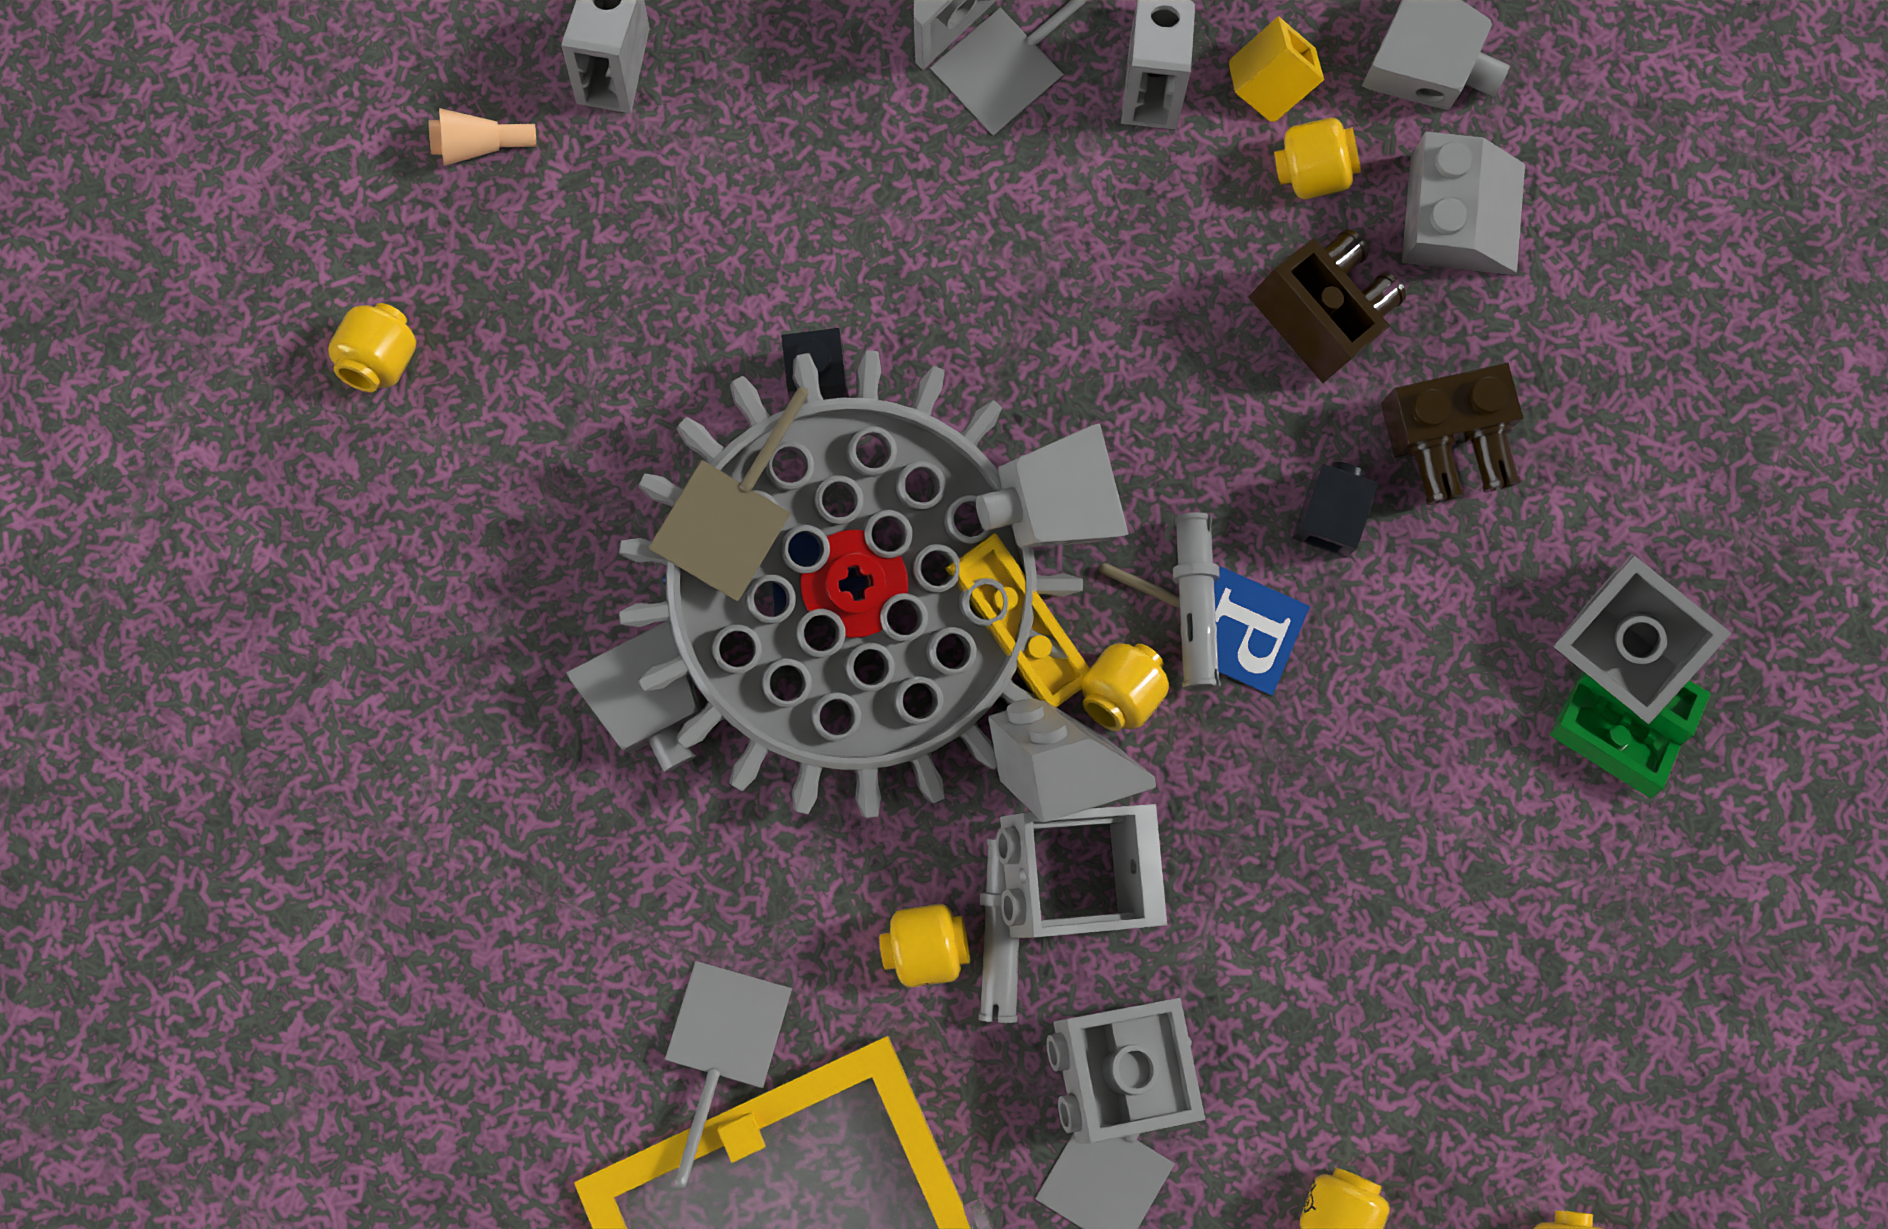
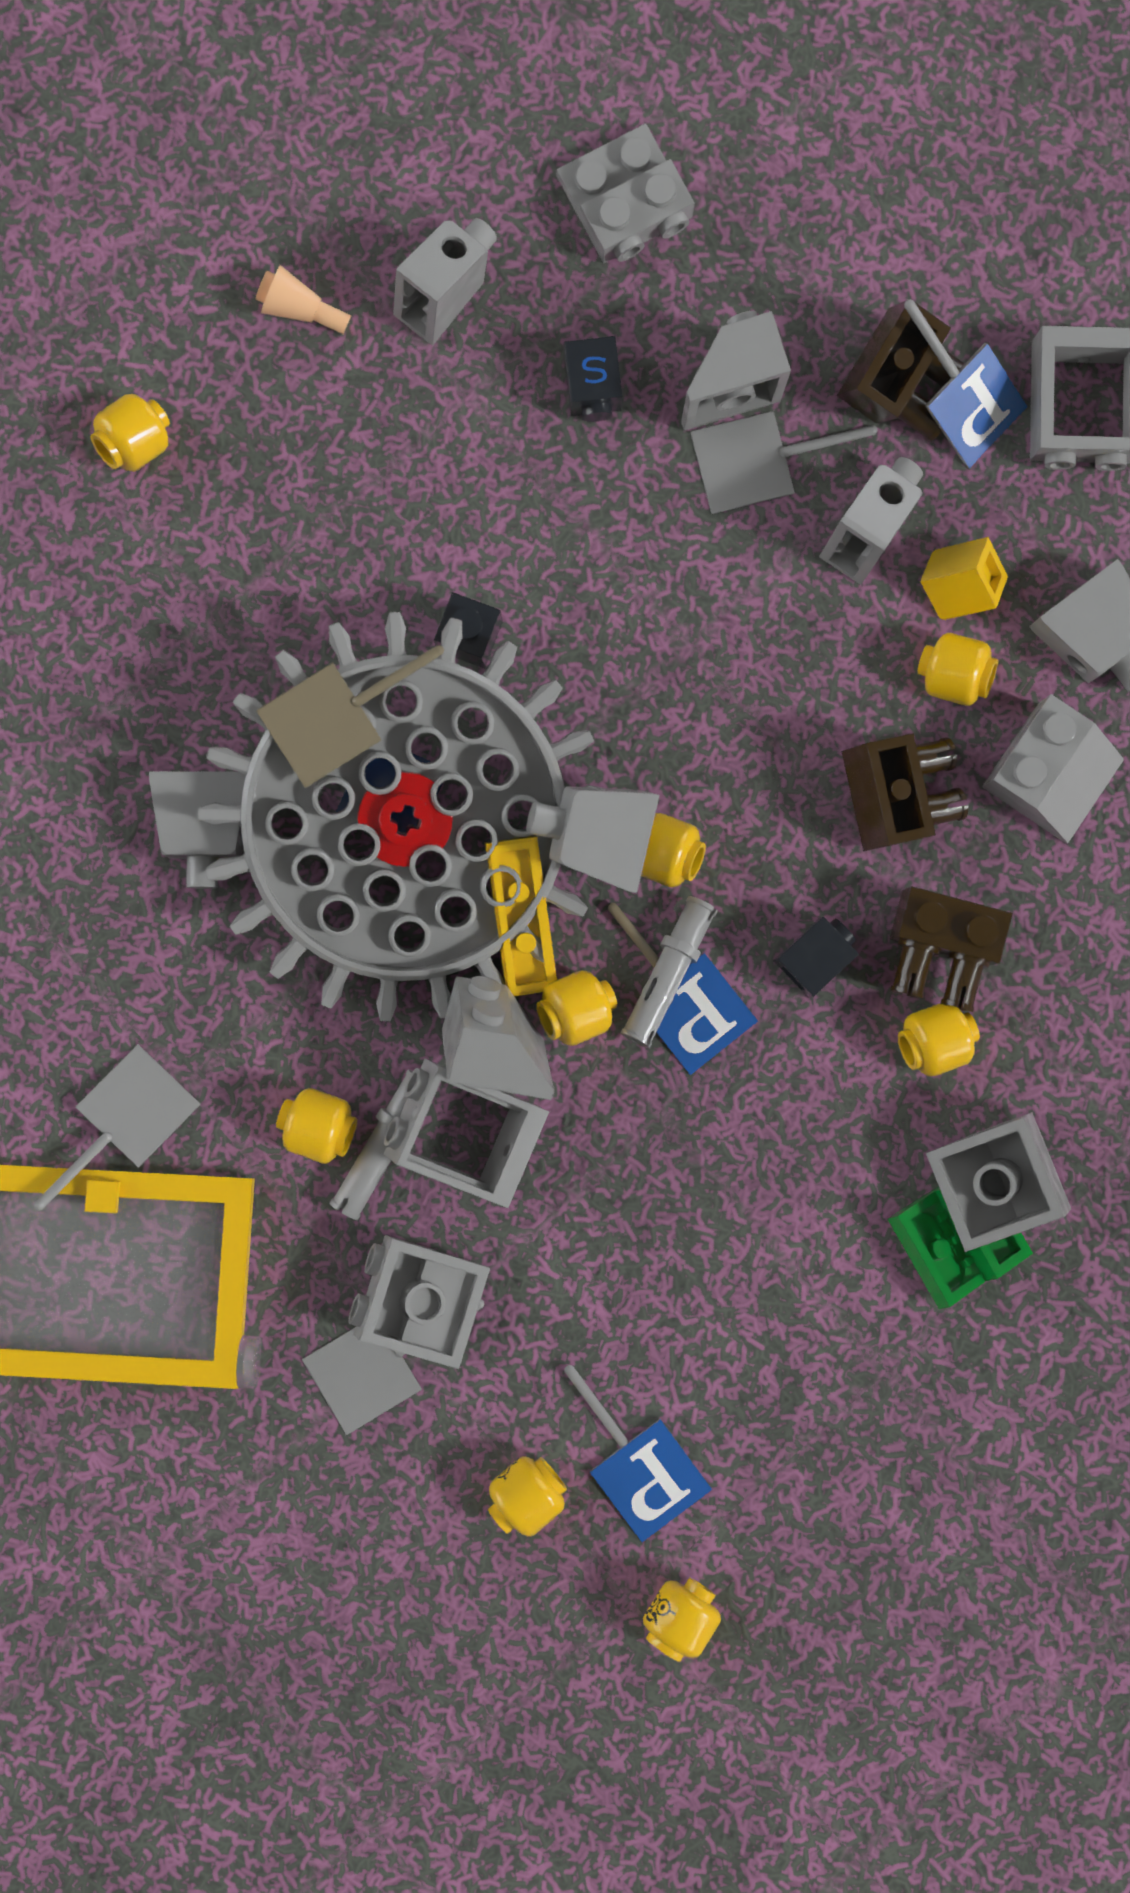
camera: 25 degrees right, 5 degrees up
none -> black brick [564,336,622,422]
none -> blue piece [565,1365,712,1542]
none -> yellow head [641,813,706,887]
none -> yellow head [898,1003,980,1077]

